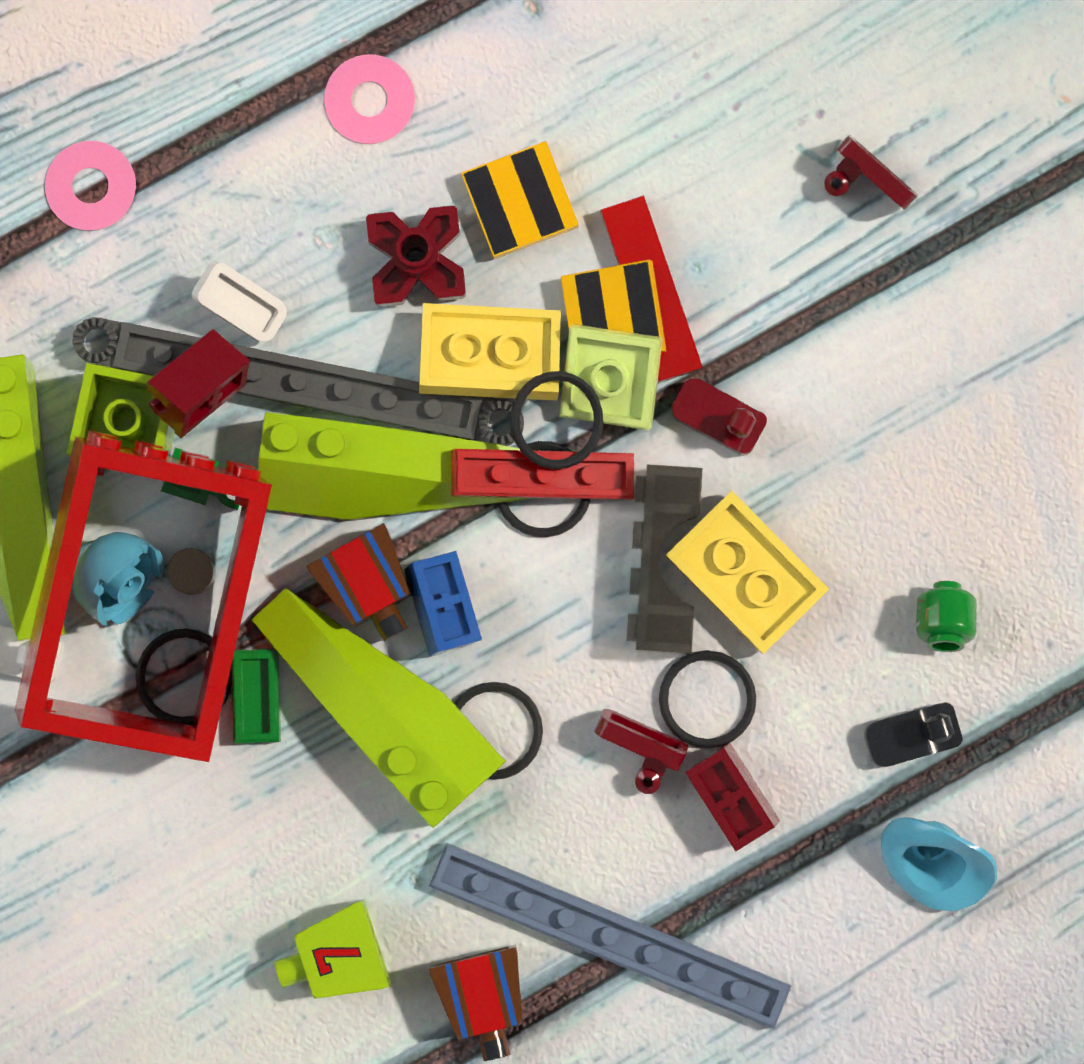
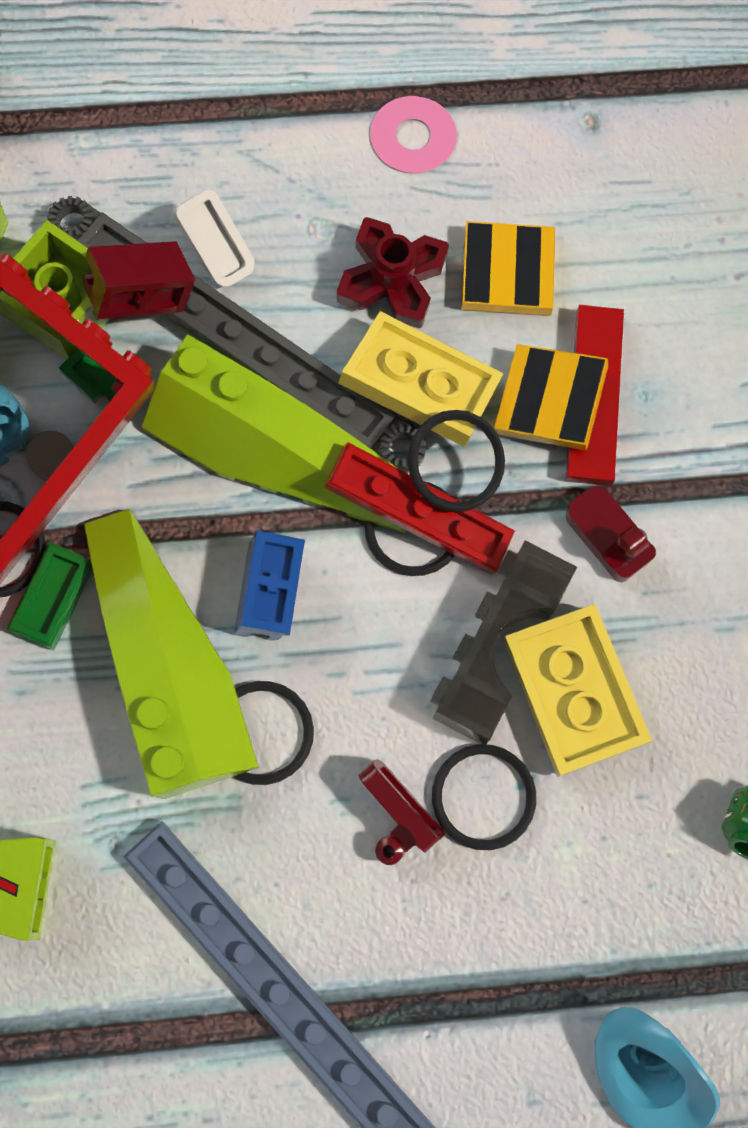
camera: 20 degrees right, 10 degrees down
bright pink piece [45,141,136,230] -> none
torso [306,523,411,642] -> none
torso [429,944,522,1061] -> none
yellowish green tile [559,324,663,430] -> none
dark red hinge [685,743,780,852] -> none
black piece [864,702,963,767] -> none

